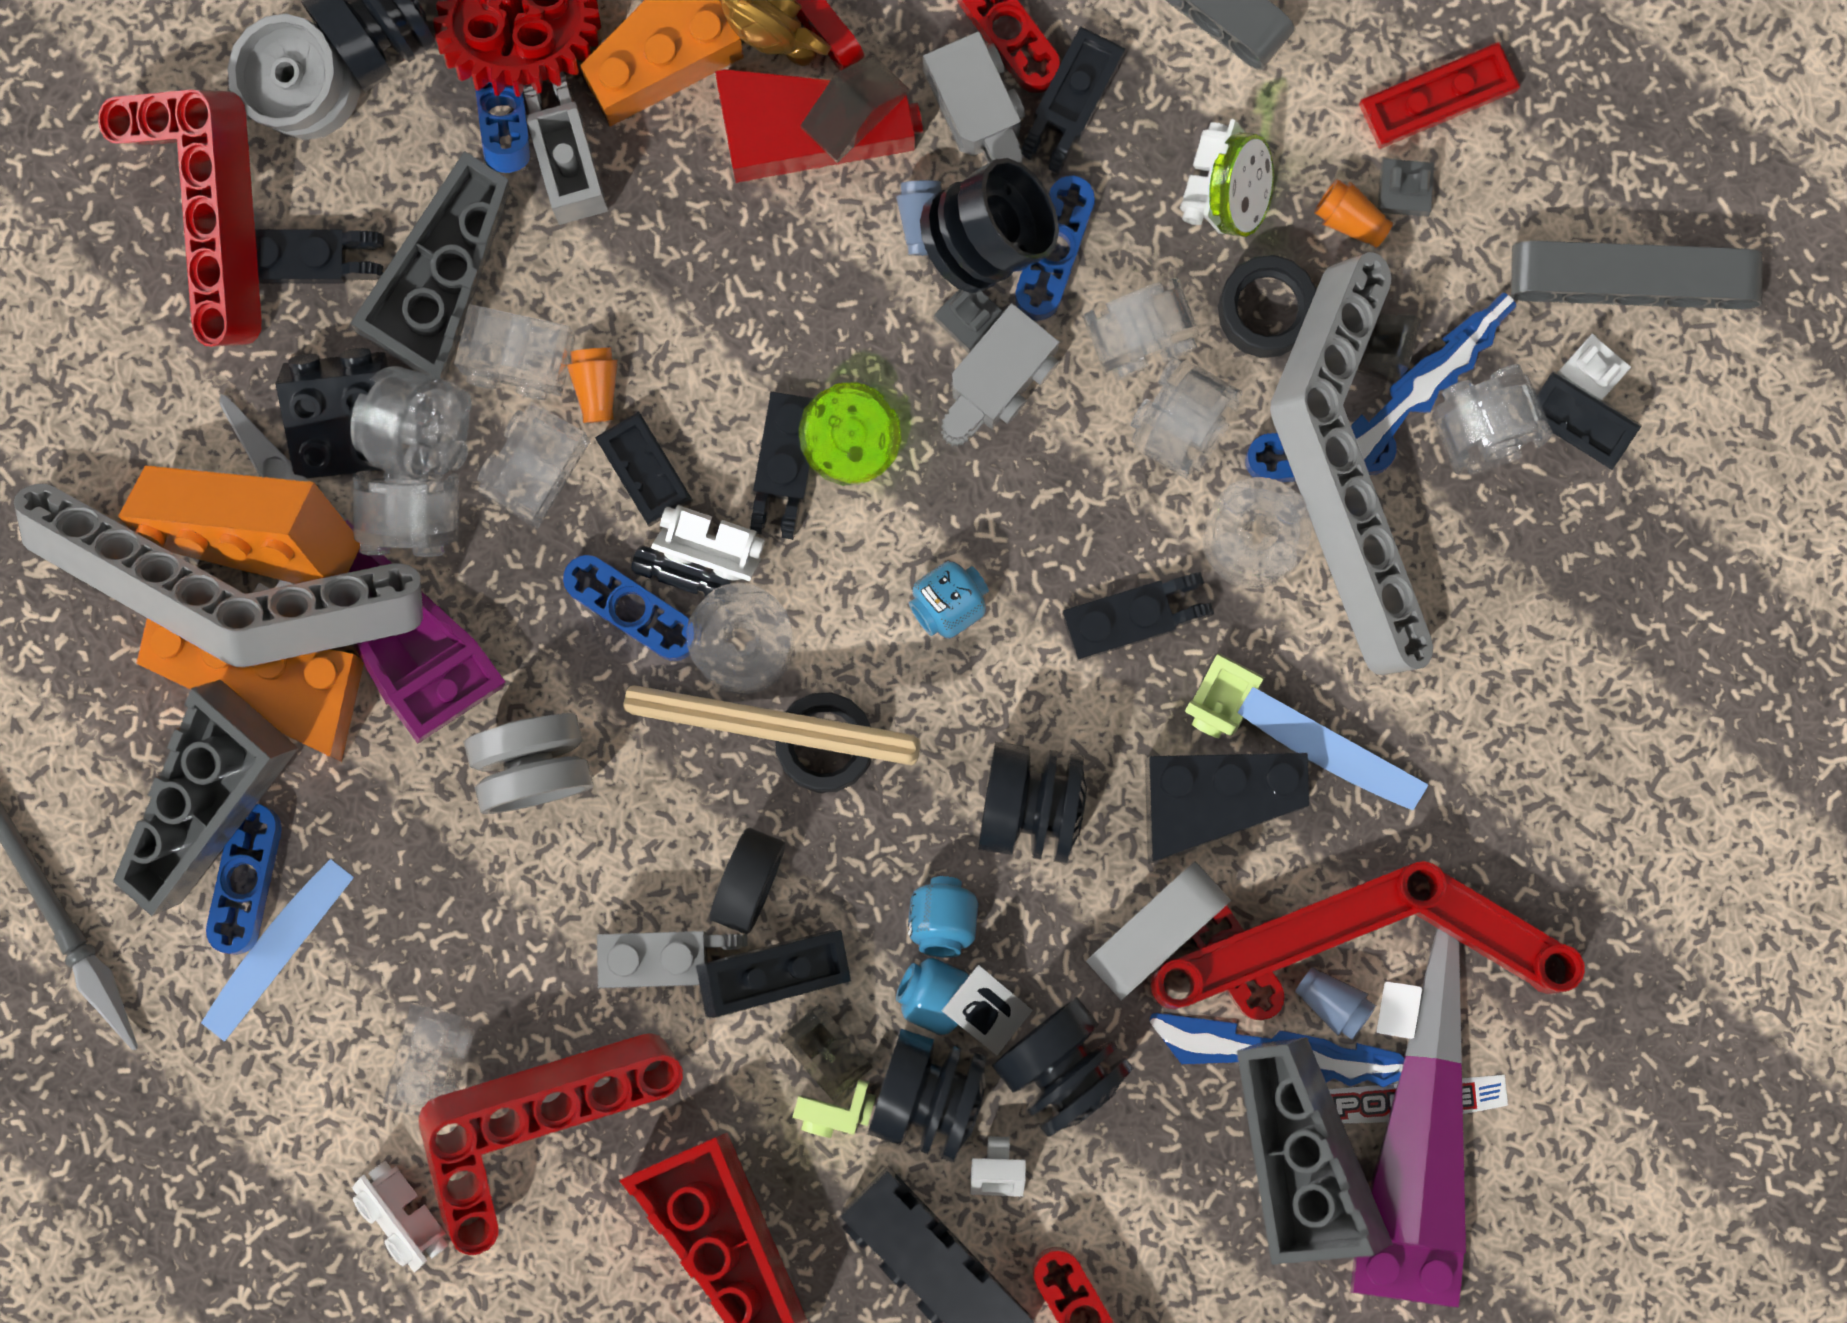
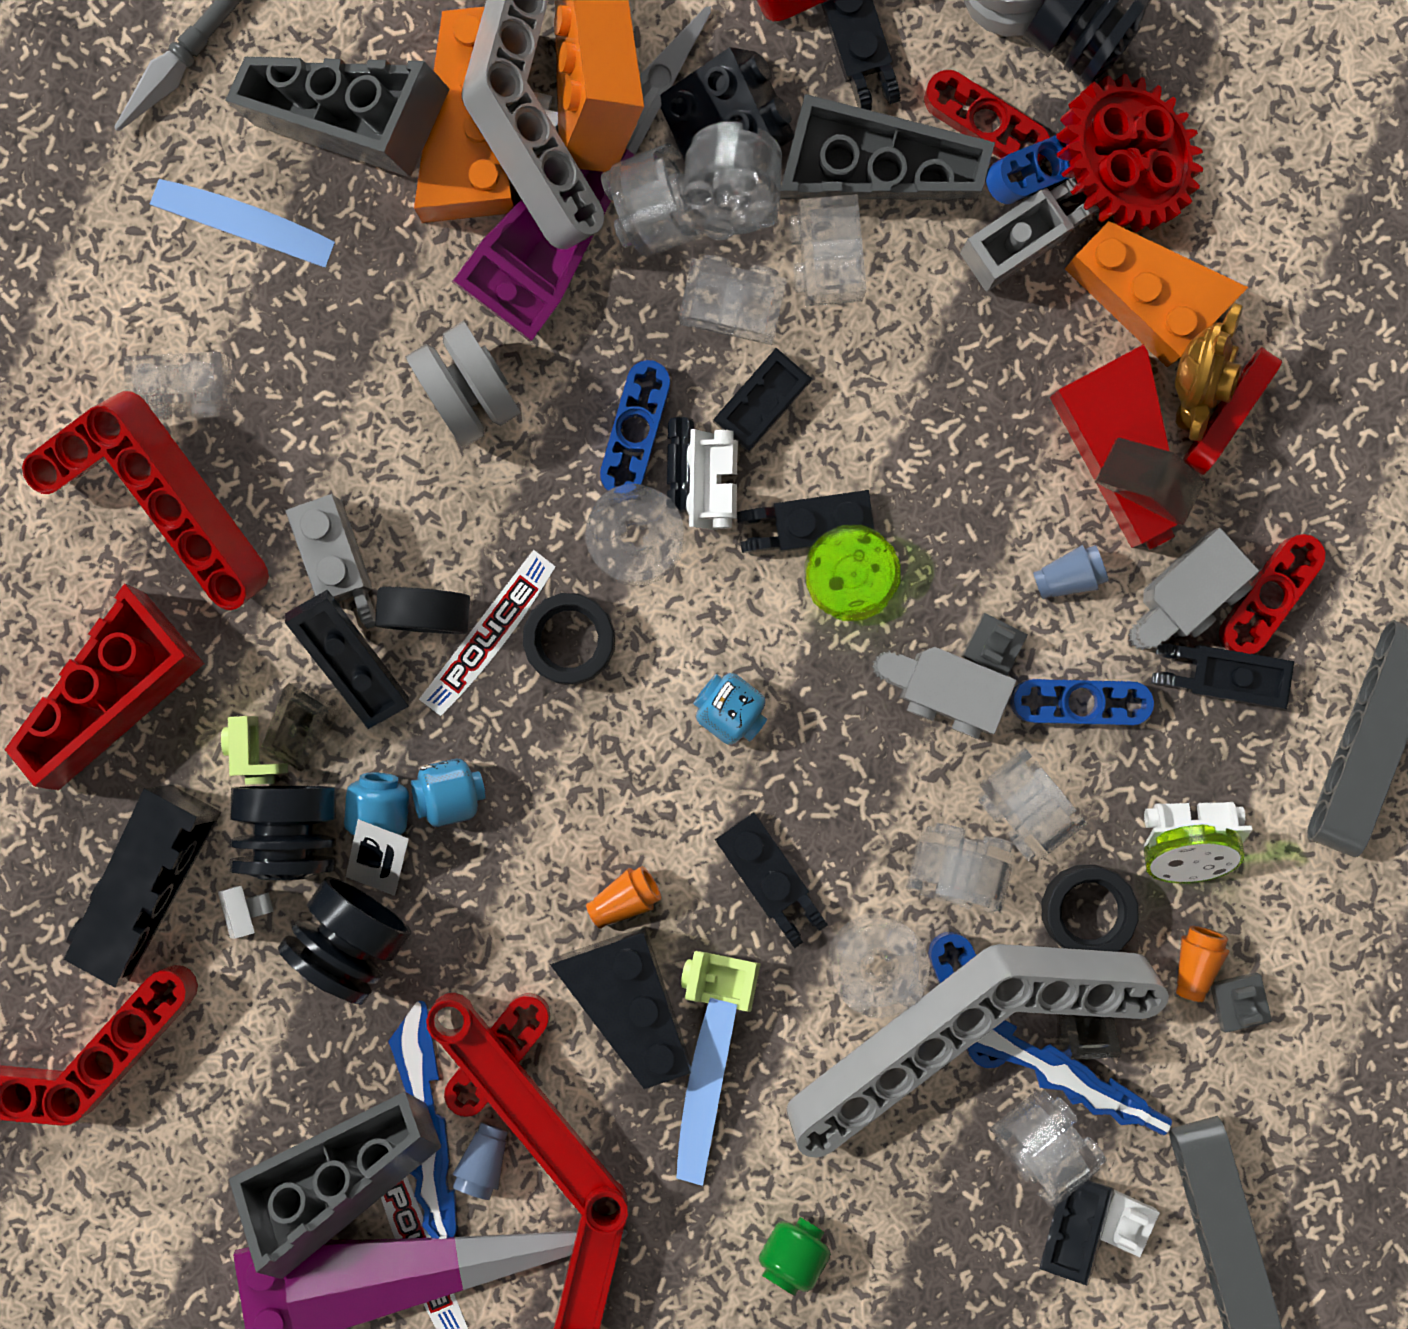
camera: 70 degrees right, 5 degrees up
blue beam [206,804,282,955] -> none
white hinge [352,1161,449,1273] -> none
orange cone [567,347,618,423] -> none
tan axle [623,685,921,765] -> none
black wheel [920,158,1059,293] -> none
black wheel [978,741,1087,864] -> none
light grey beam [1086,861,1231,1000] -> none
red tile [1359,42,1520,149] -> none
white sticker [1377,981,1422,1039] -> none
none -> sticker [419,550,556,716]
none -> orange cone [586,866,661,929]
none -> green head [759,1217,831,1296]
none -> red beam [924,70,1050,165]

